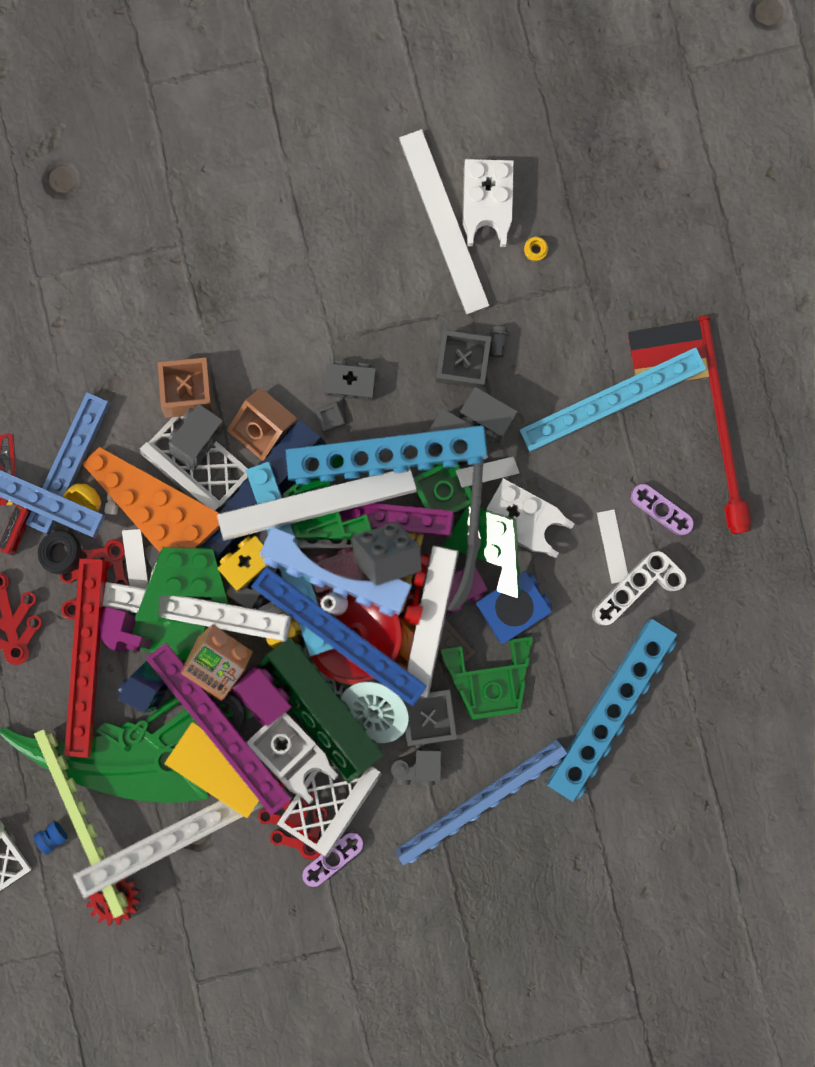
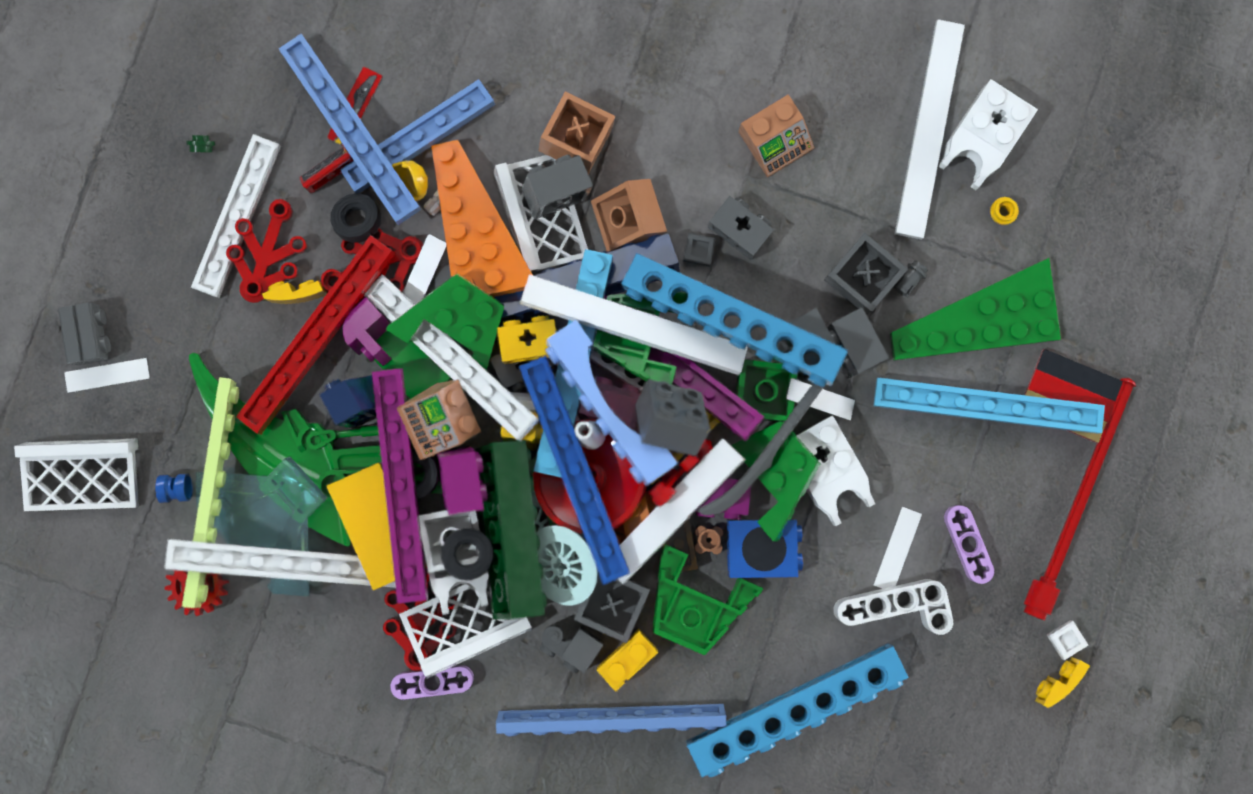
camera: 35 degrees right, 0 degrees up
none -> clear light blue plate [196,456,328,596]
none -> yellow slope [262,280,328,304]
none -> black tyre [441,528,493,581]
none -> yellow brick [597,628,658,691]
none -> nougat plate [695,526,723,554]
none -> nougat slope [738,94,814,178]
none -> green wing [890,258,1061,361]
none -> yellow slope [1035,657,1090,708]
none -> white tile [1047,620,1088,660]

